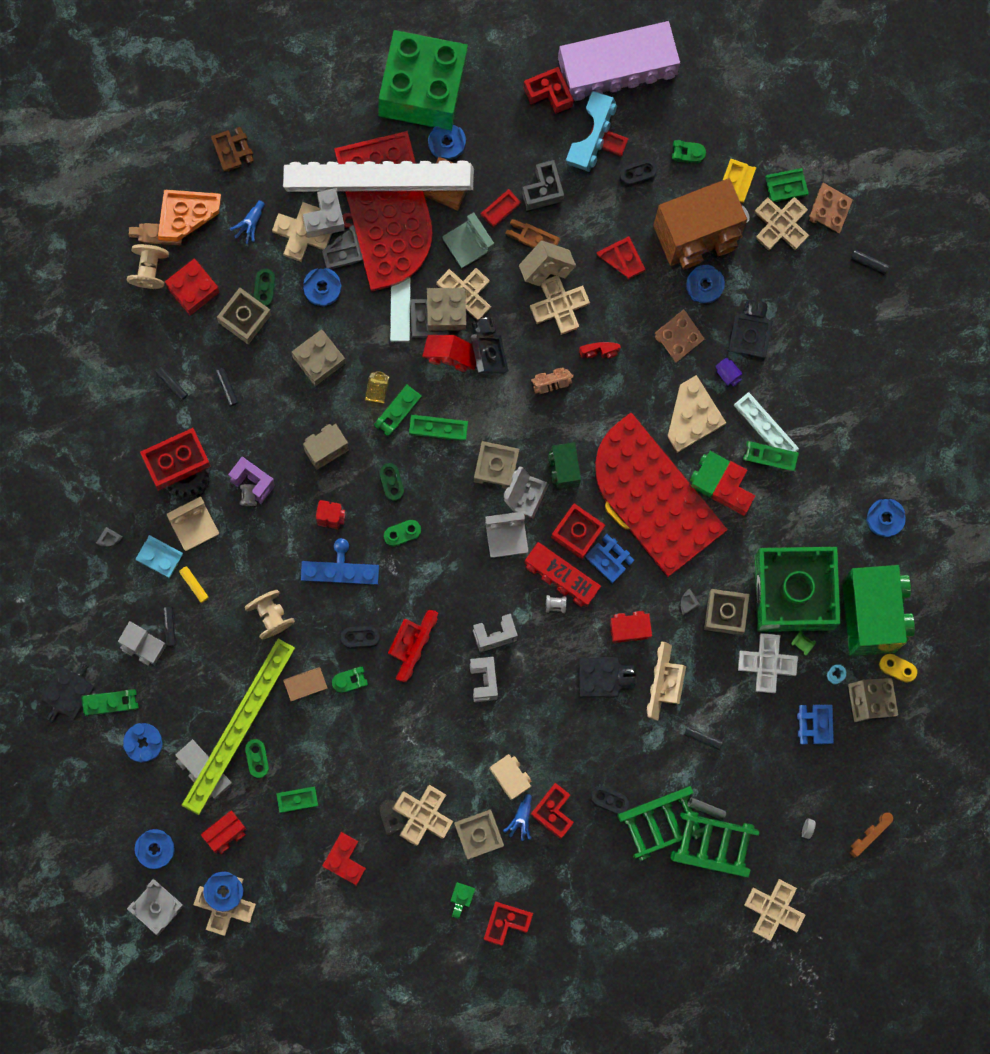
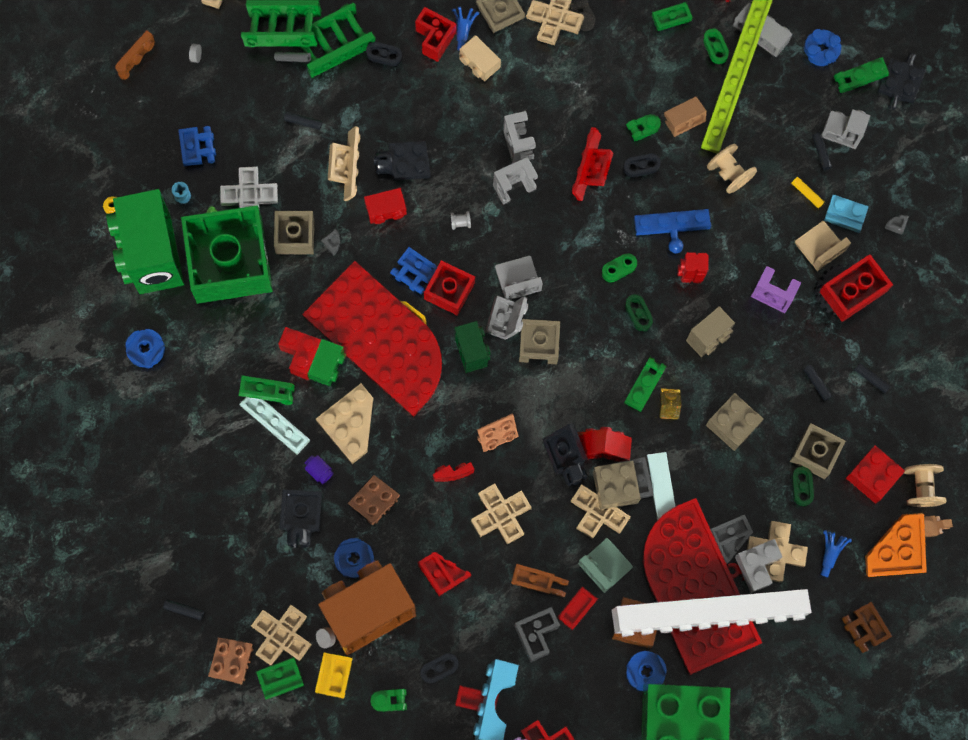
camera: 175 degrees right, 5 degrees down
light grey bush [240,484,257,506] -> none
blue plate [303,268,341,307] -> none
green plate [409,415,468,441] -> none
dark tan brick [519,240,576,286] -> none
red brick [524,542,601,607] -> none
dark tan bracket [848,678,898,722] -> none

